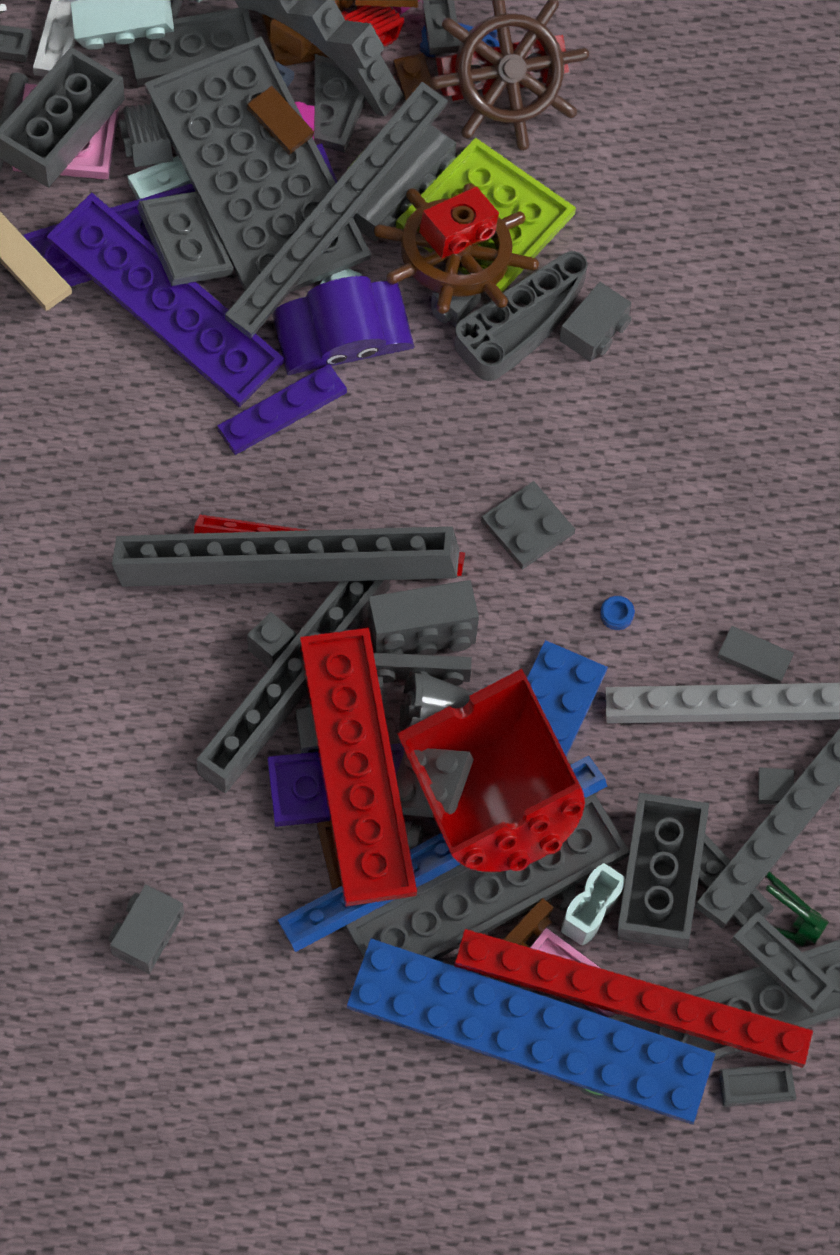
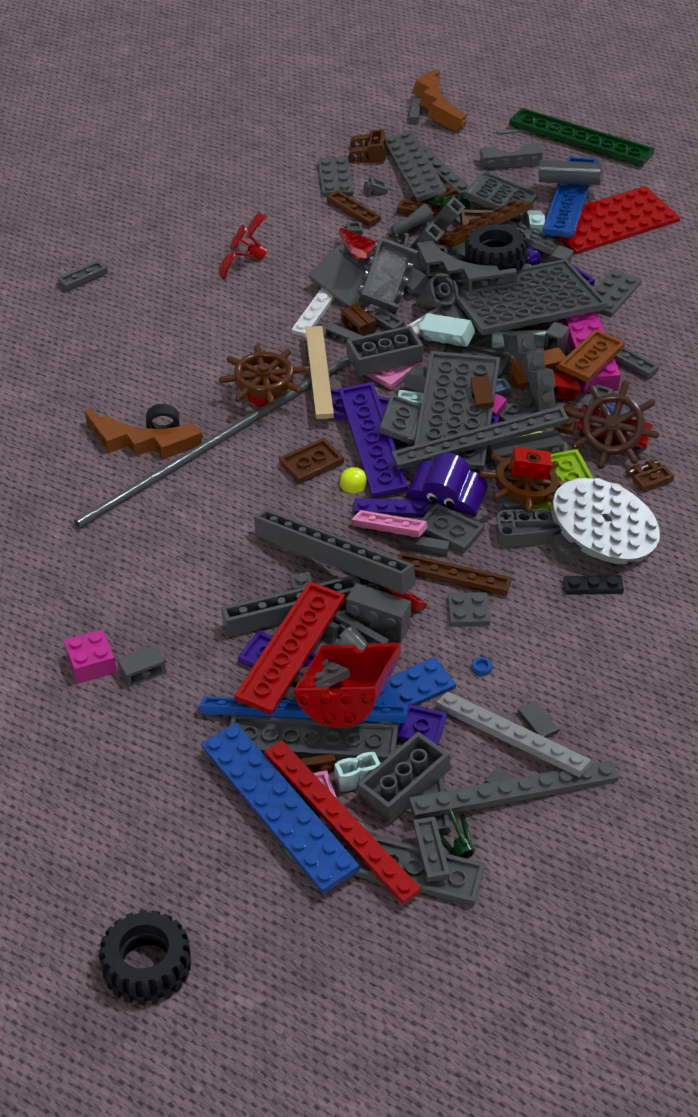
camera: 40 degrees right, 20 degrees down
dark grey tile [718,1064,796,1107] -> none
none -> dark pink brick [64,629,116,684]
none -> reddish brown plate [279,438,344,484]
none -> neon yellow hair [339,467,367,493]
none -> bright pink plate [352,510,428,537]
none -> dark purple plate [397,704,447,746]
none -> reddish brown plate [398,552,512,596]
none -> dark grey piece [400,535,449,557]
none -> dark grey plate [421,503,484,553]
none -> plate [551,478,660,564]
none -> black plate [563,575,624,594]
none -> reddish brown plate [626,460,674,492]

